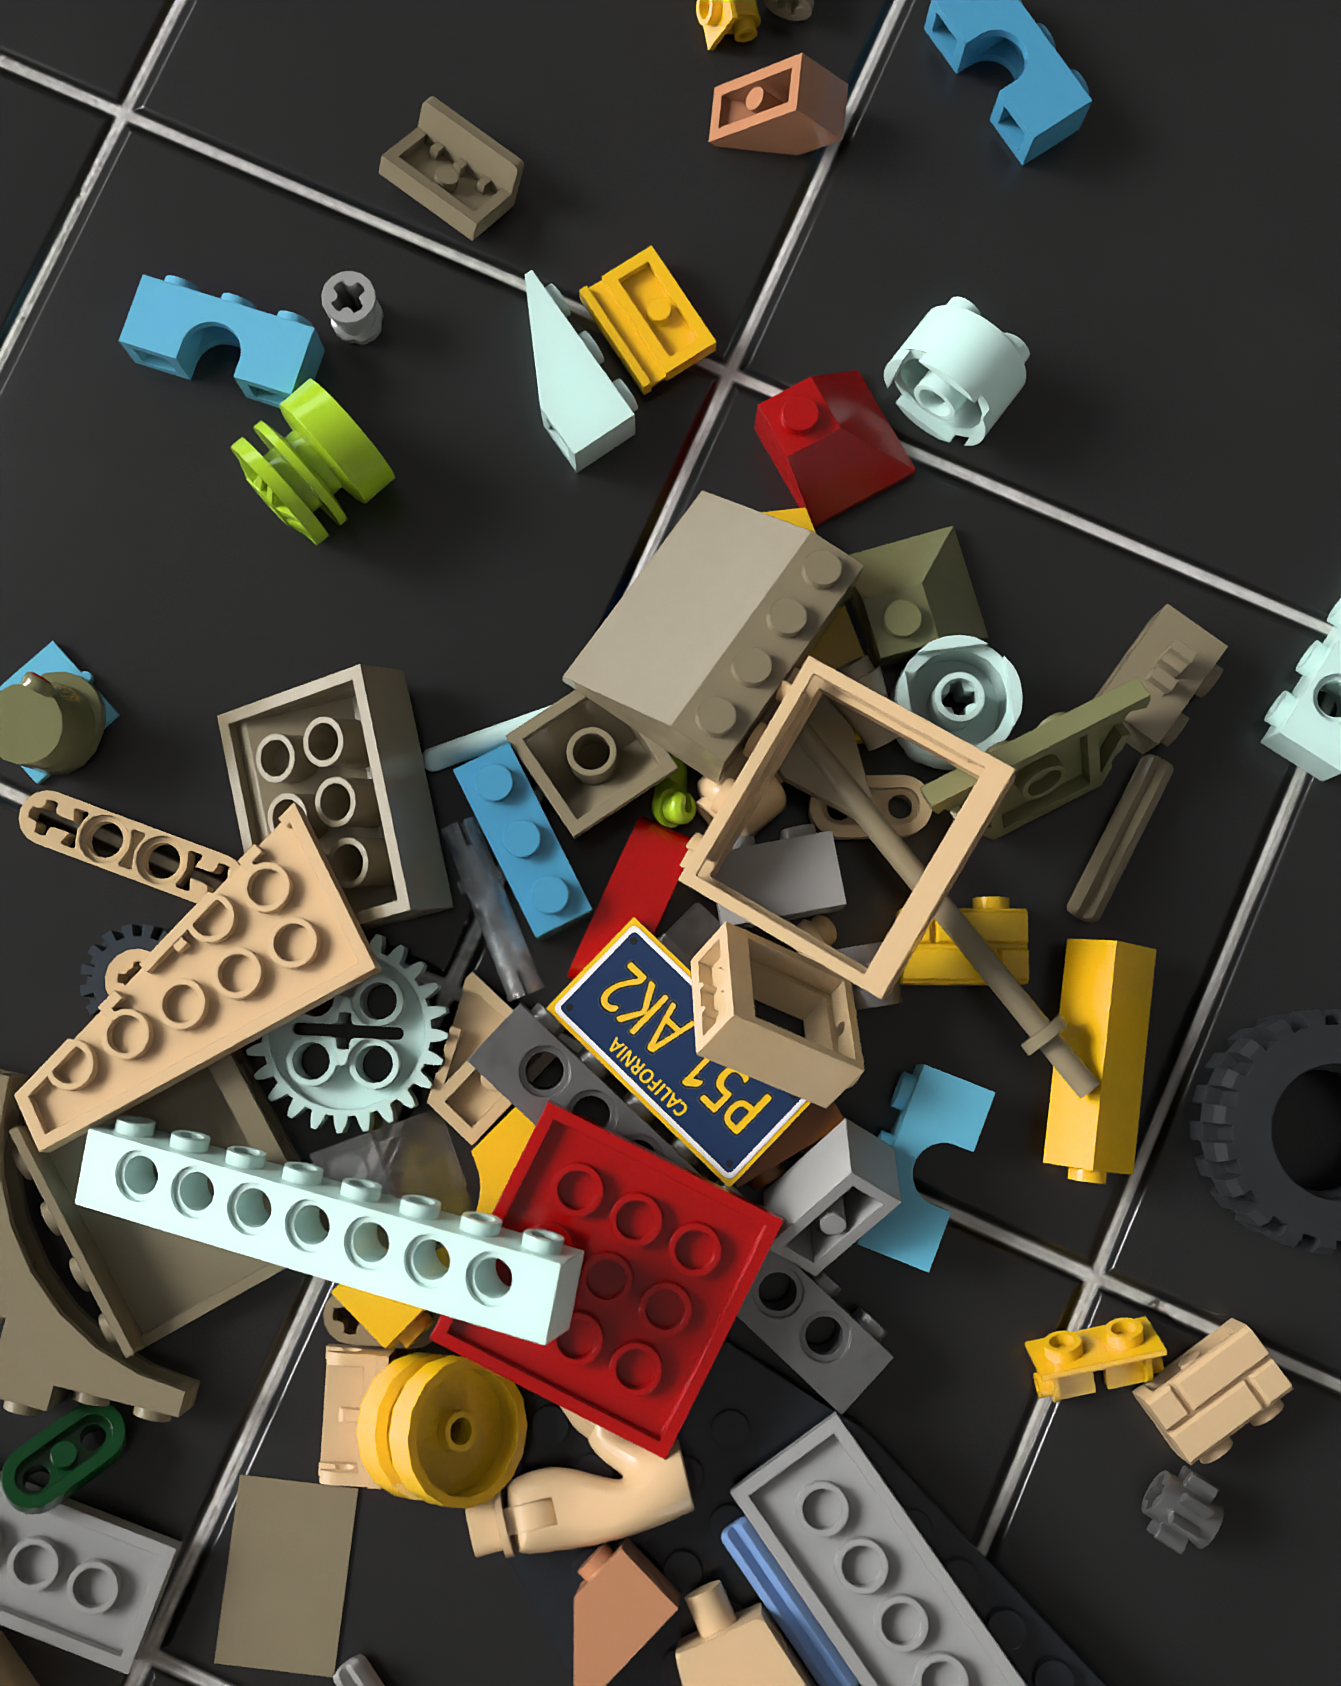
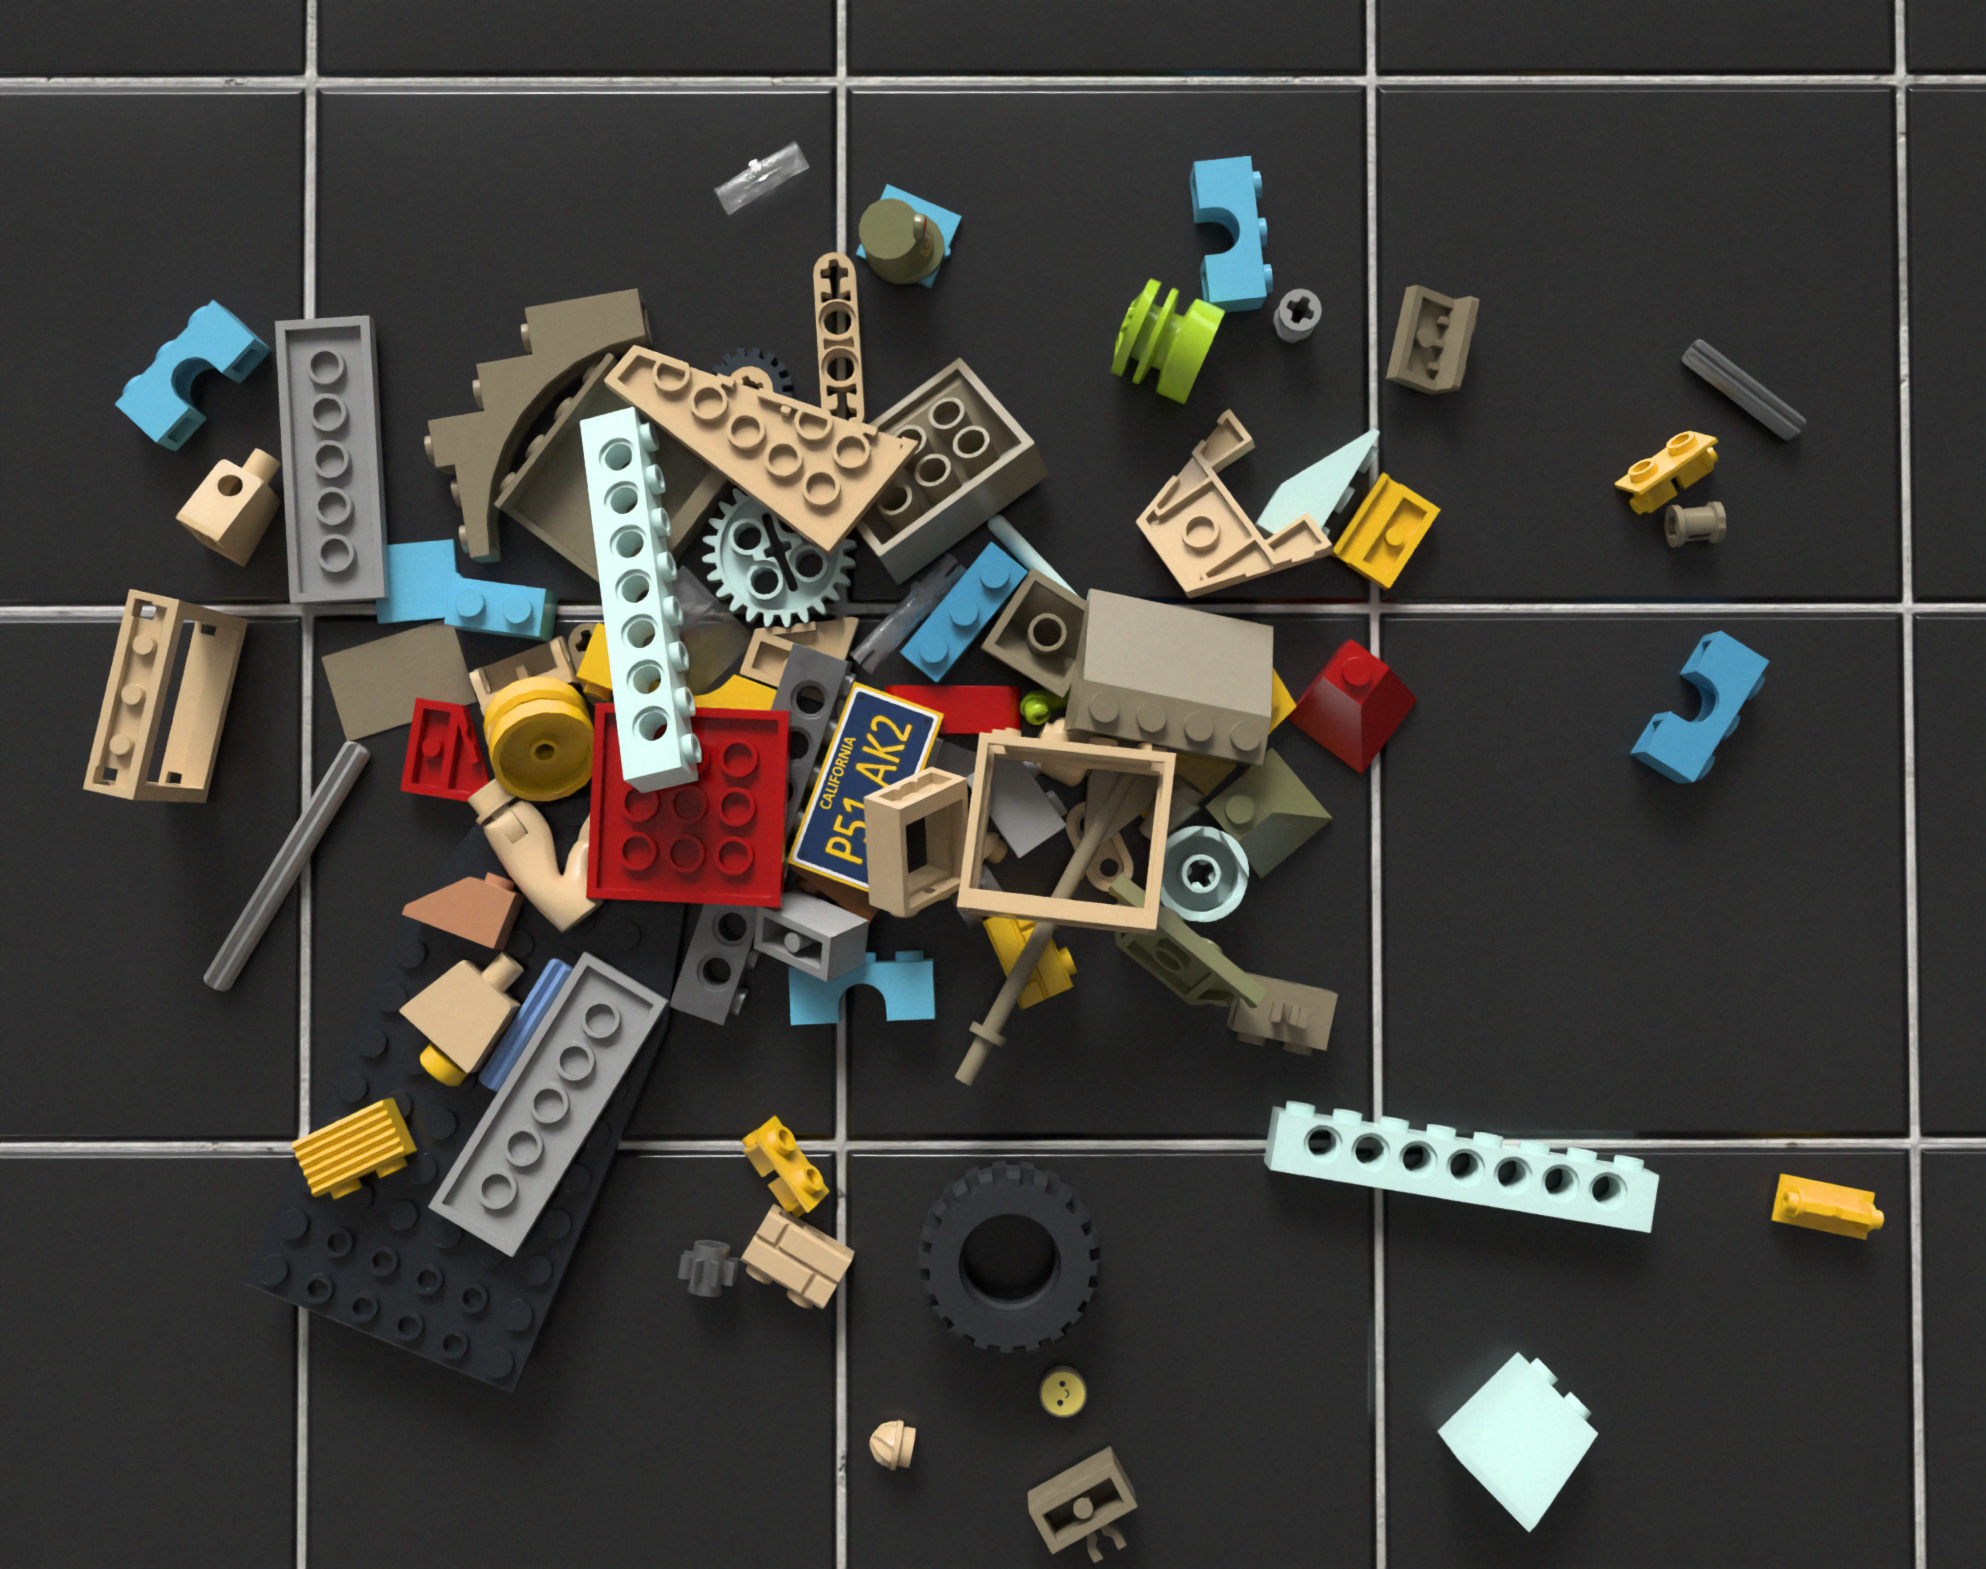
camera: 65 degrees right, 5 degrees up
dark green plate [1,1404,127,1514] -> none
nougat slope [709,53,848,155] -> none
light aqua brick [884,297,1030,446] -> none
yellow brick [1043,939,1157,1184] -> none
dark tan axle [1067,754,1174,924] -> none
none -> medium azure piece [376,539,463,624]
none -> red wing [400,697,490,802]
none -> medium azure brick [444,577,558,642]
none -> tan wing [1136,409,1334,599]

